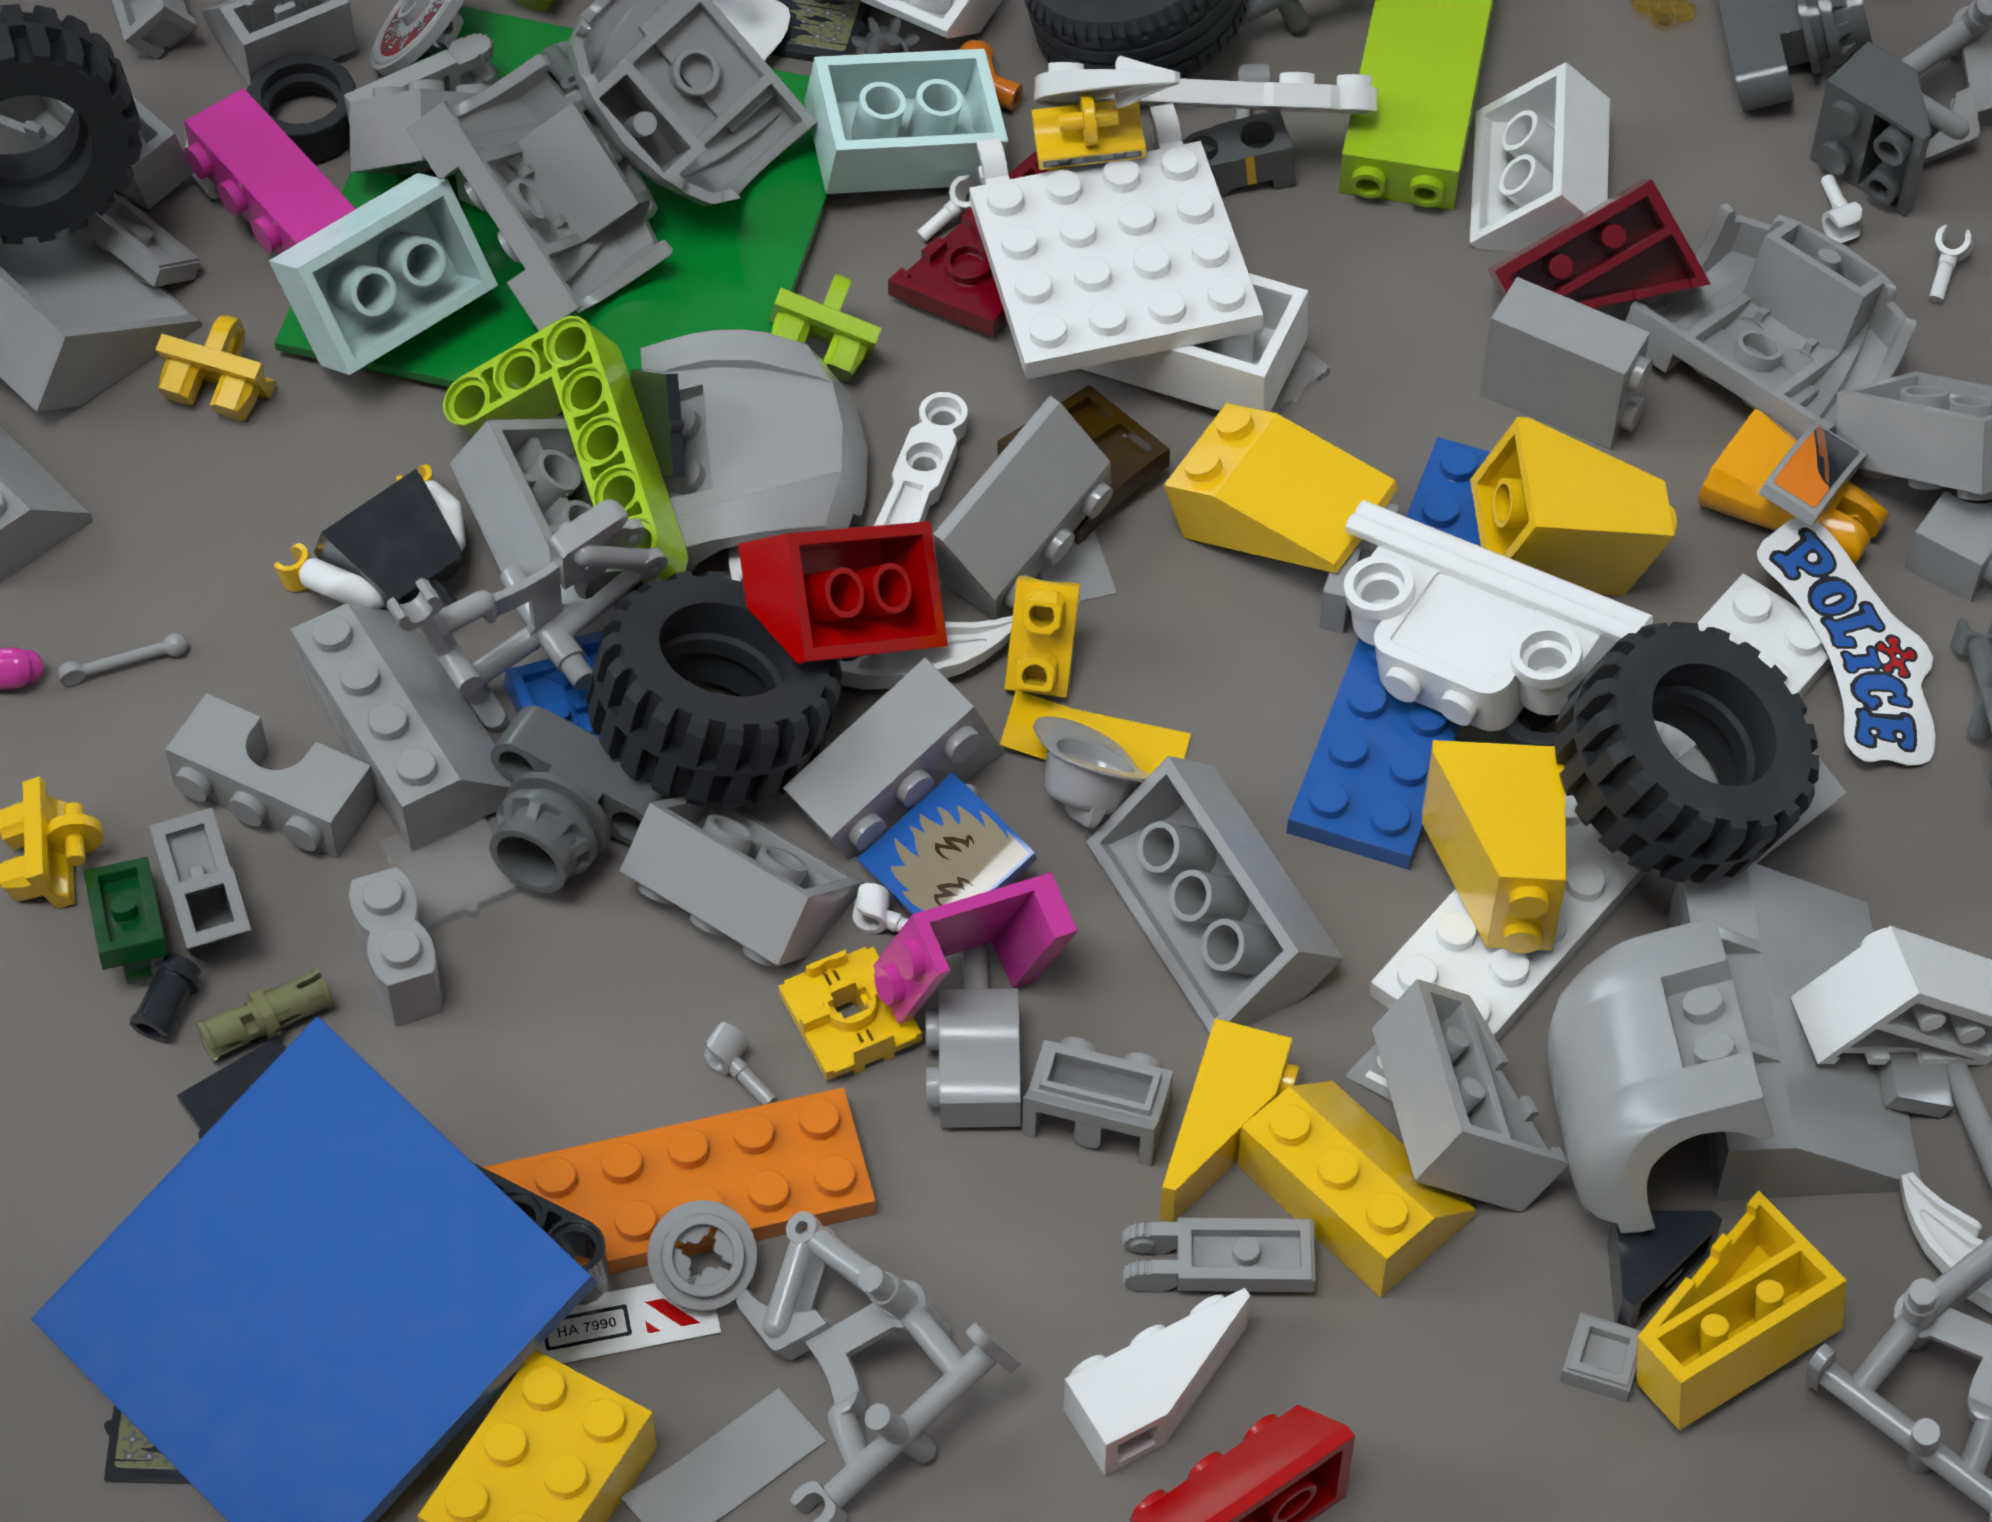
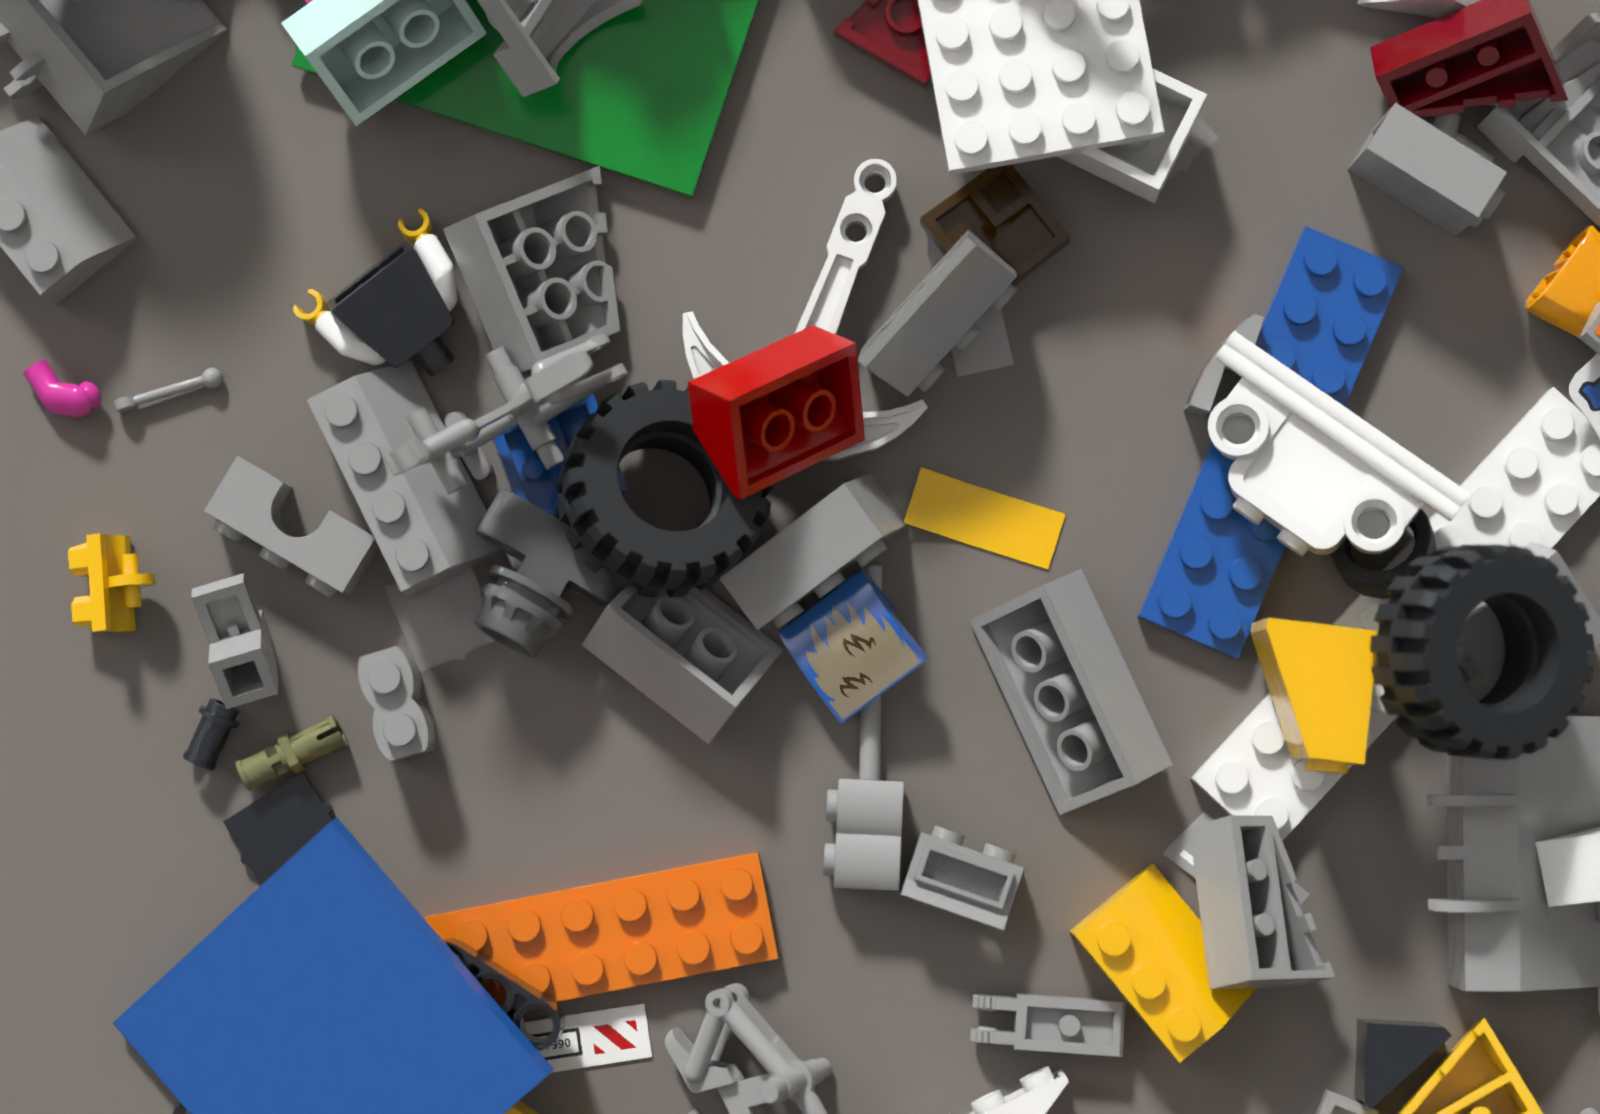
camera: 10 degrees right, 30 degrees up
dark green plate [83,856,168,985] -> none
yellow hips [155,315,277,422] -> none
lime beam [443,316,688,584] -> none
black piece [630,369,685,477] -> none
light grey piece [640,329,868,573] -> none
light grey gear [647,1200,757,1311] -> none
light grey hand [704,1022,777,1105] -> none
lime hips [769,274,882,382] -> none
yellow piece [778,946,922,1081] -> none
white hand [852,883,908,934] -> none
dark pink panel [873,872,1078,1024] -> none
yellow hips [1004,576,1081,698] -> none
light grey piece [1033,716,1149,828] -> none
yellow slope [1160,1018,1300,1222] -> none
yellow slope [1163,403,1398,573] -> none
yellow slope [1470,417,1677,596] -> none
light grey piece [1547,916,1774,1233] -> none

